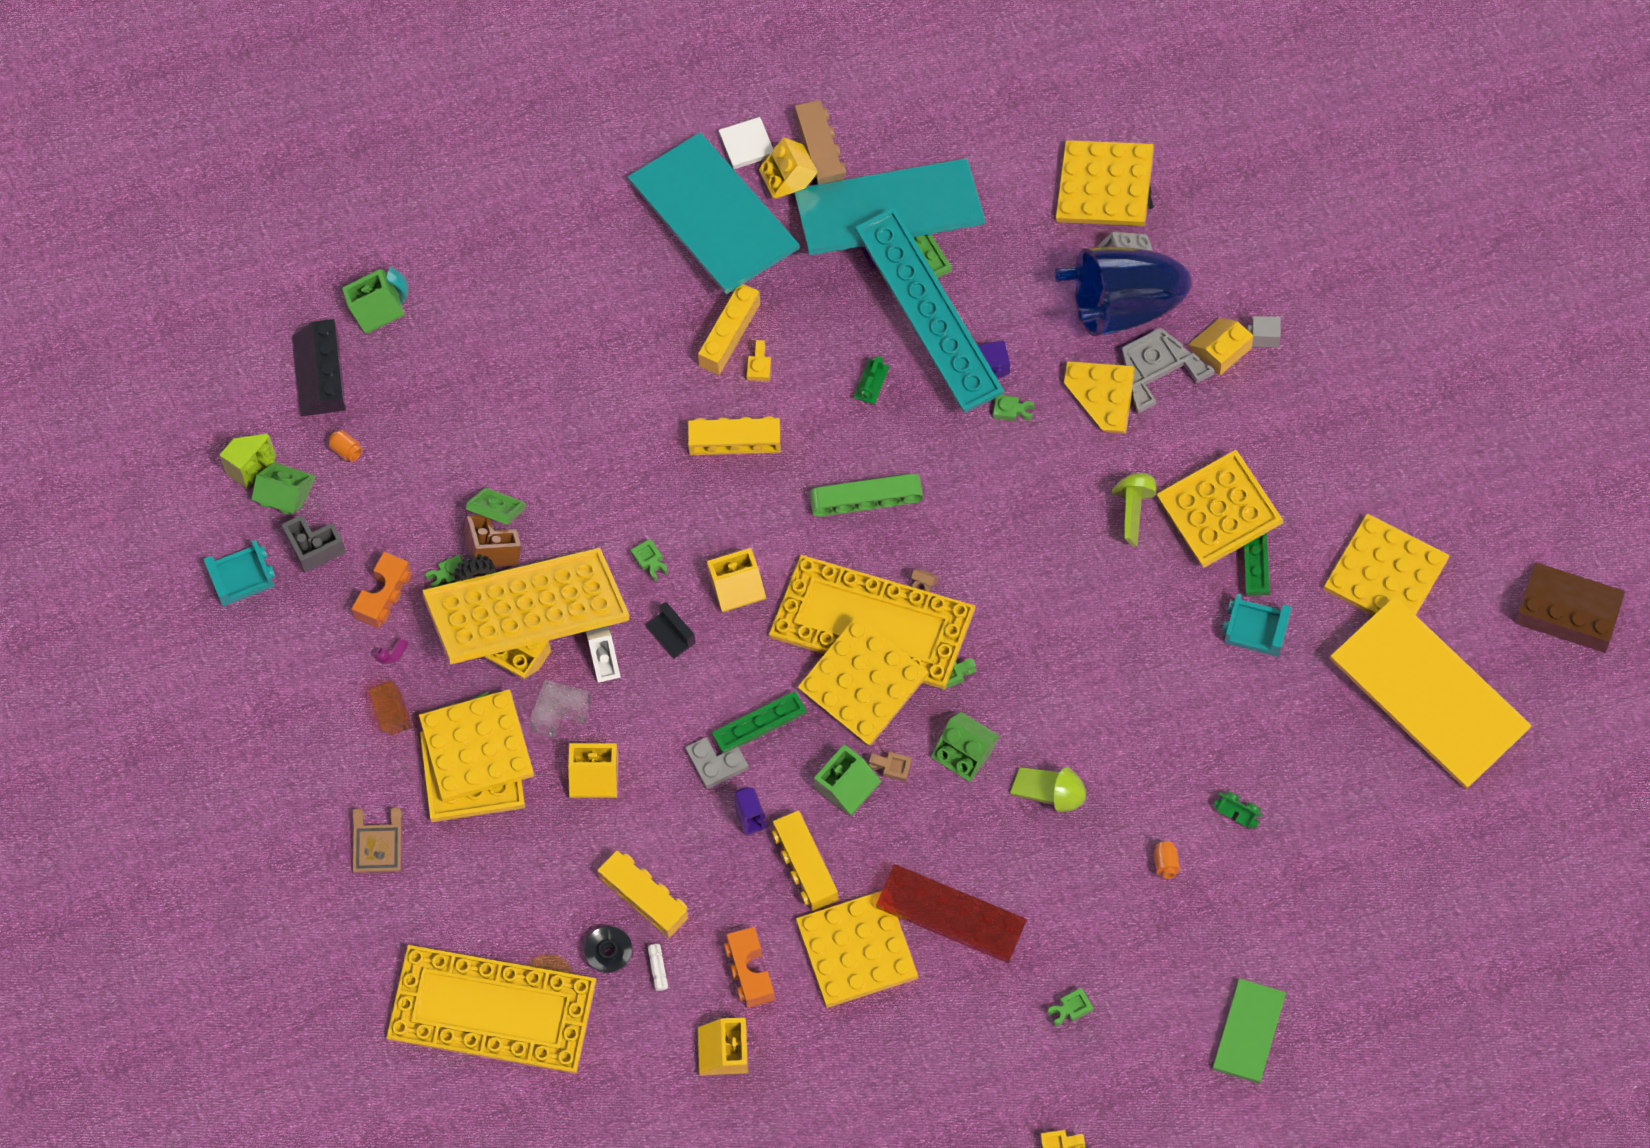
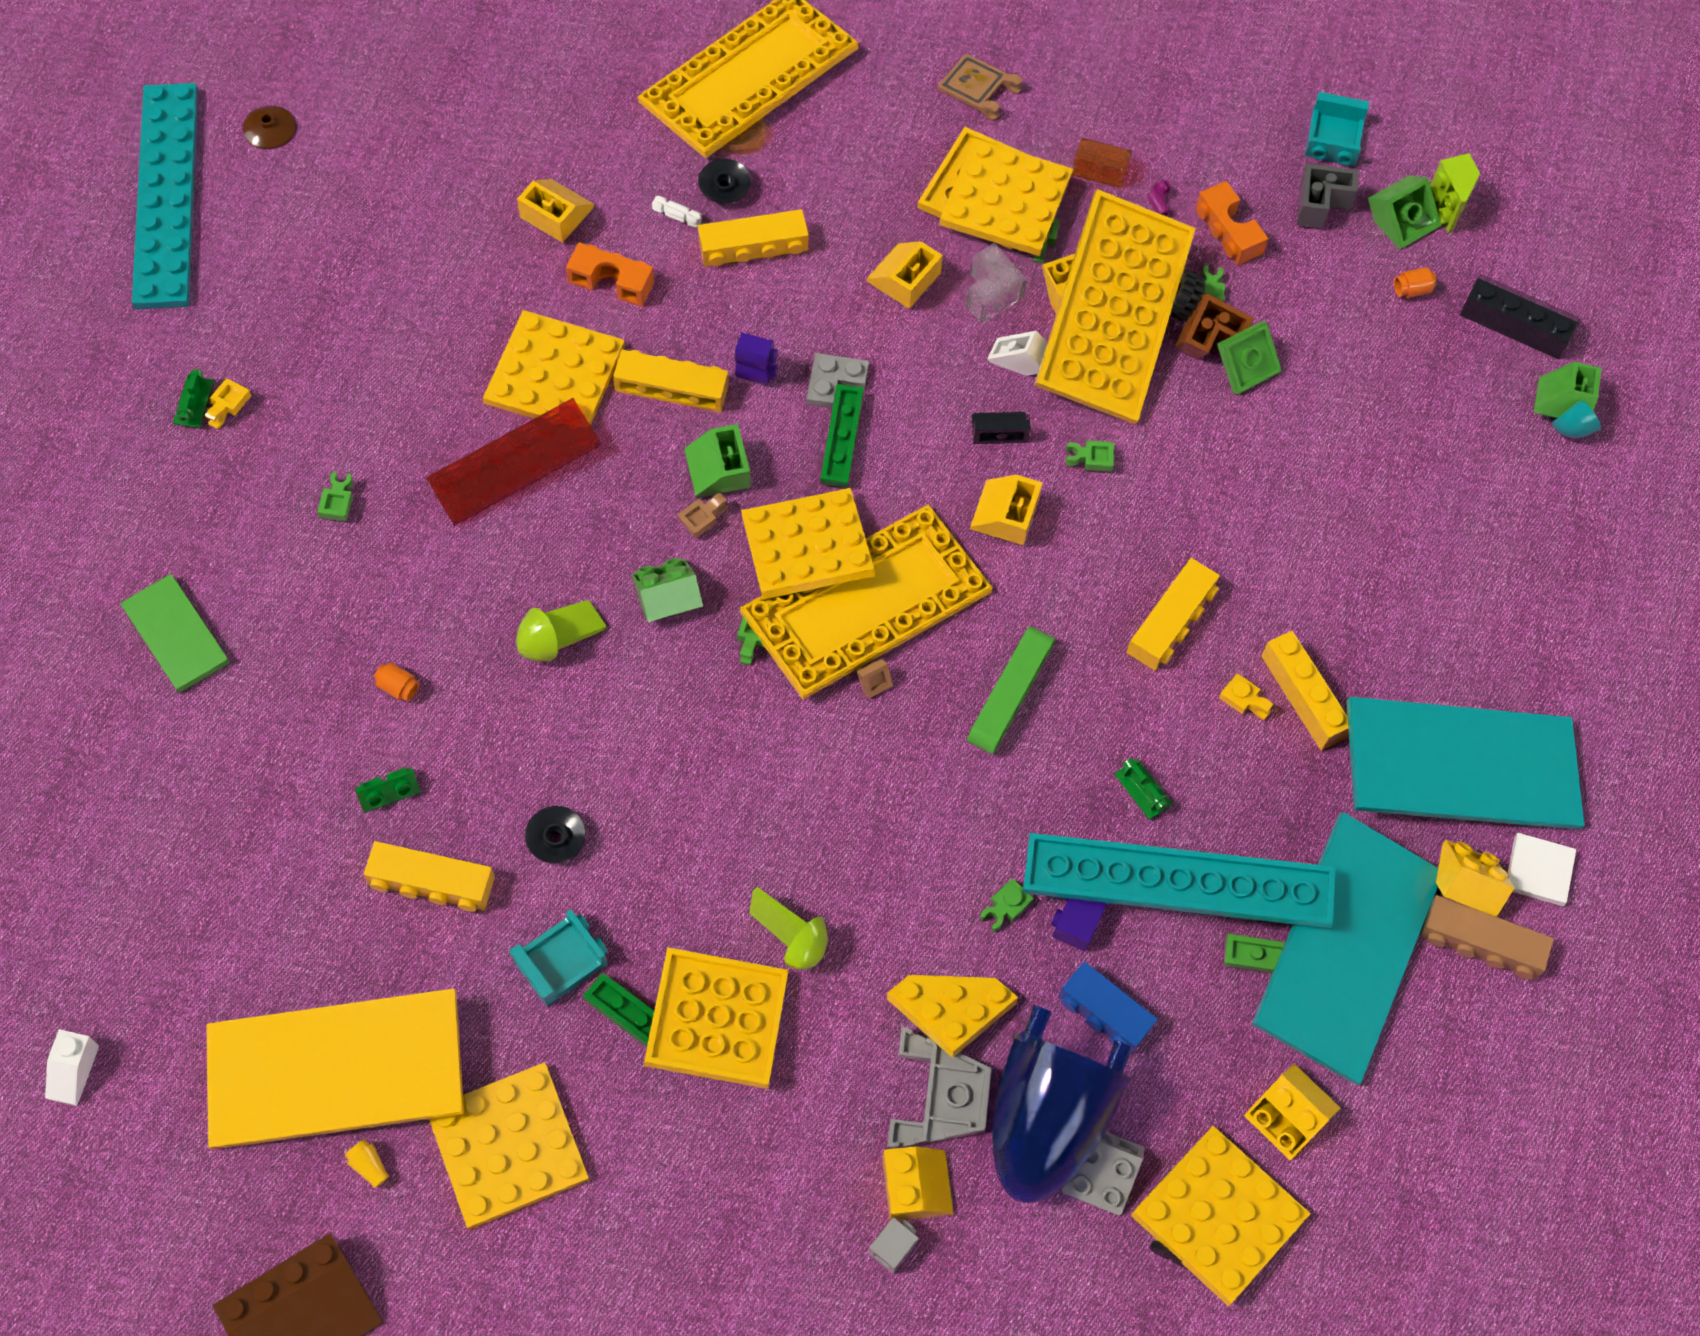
camera: 120 degrees right, 0 degrees up
none -> white slope [45,1029,99,1106]
none -> yellow cone [344,1139,390,1189]
none -> yellow brick [363,841,495,912]
none -> black dish [525,806,586,864]
none -> blue brick [1058,961,1158,1055]
none -> yellow slope [1244,1064,1341,1161]

